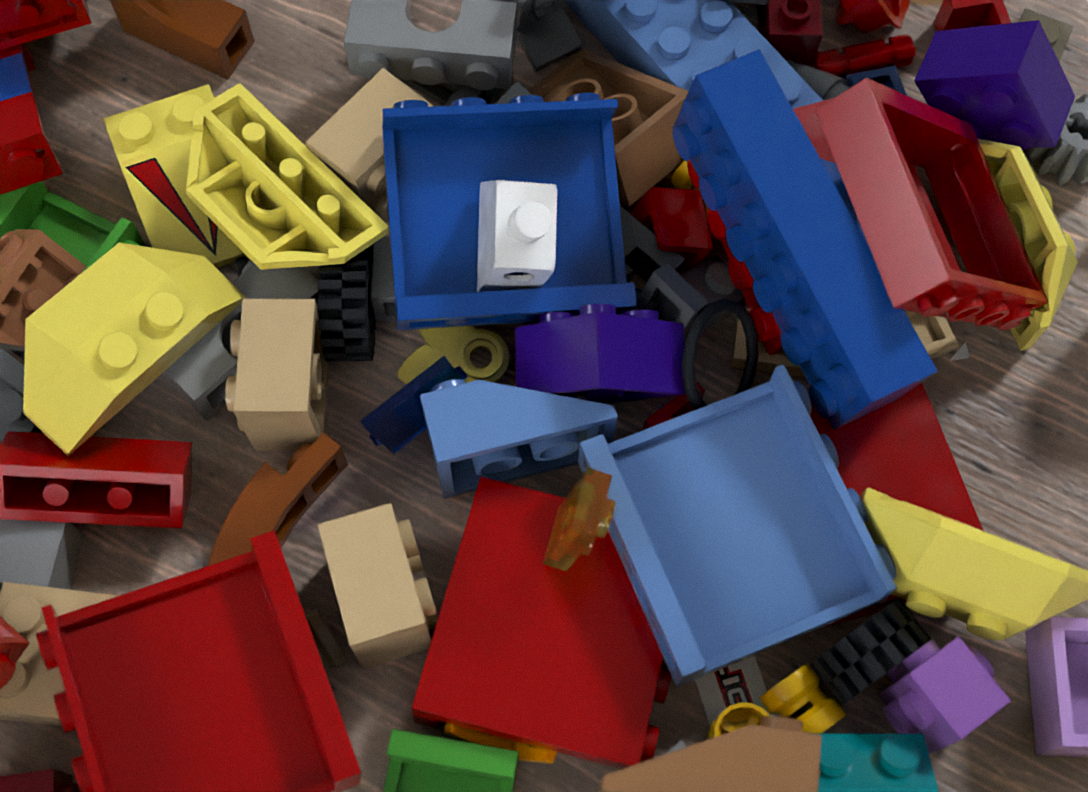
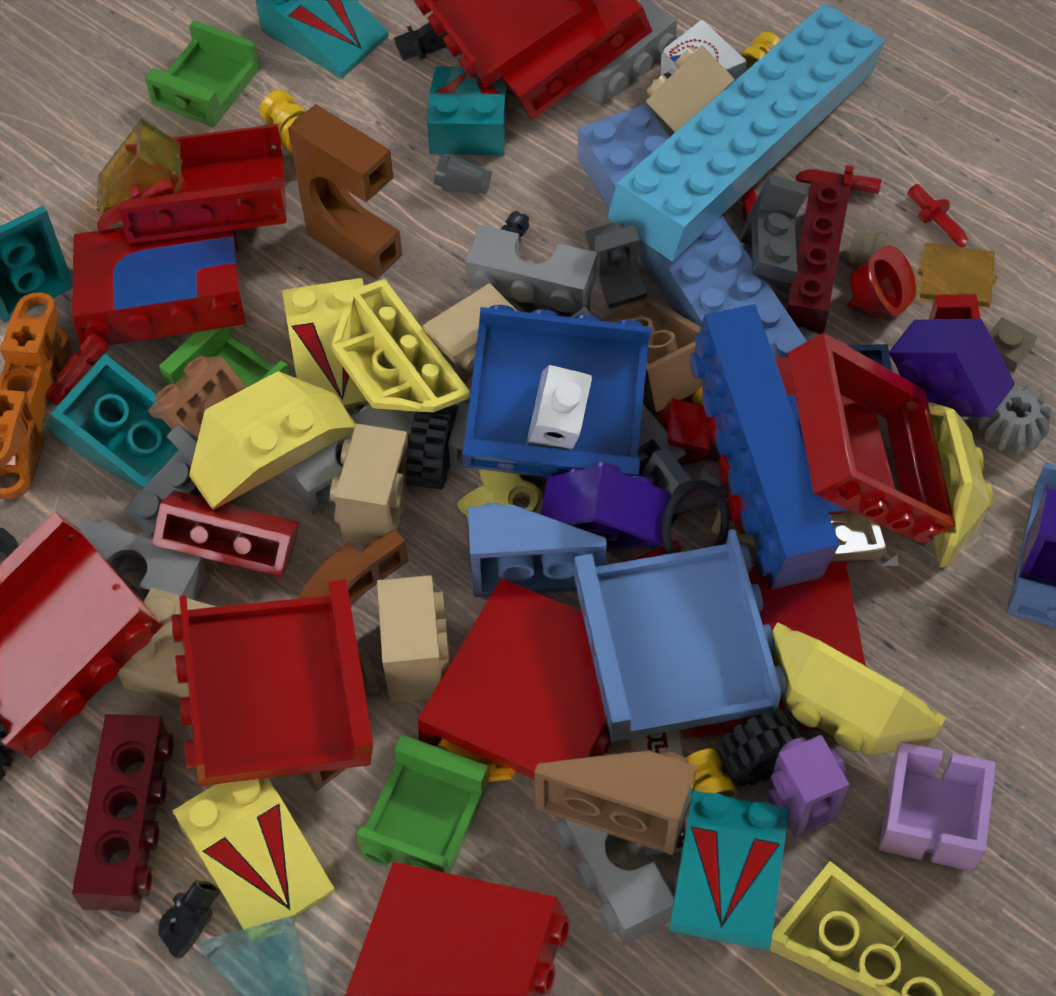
camera: 15 degrees right, 10 degrees down
clear blue piece [360,356,467,454] -> none
clear yellow plate [543,467,615,571] -> none
red axle [813,34,916,77] -> none

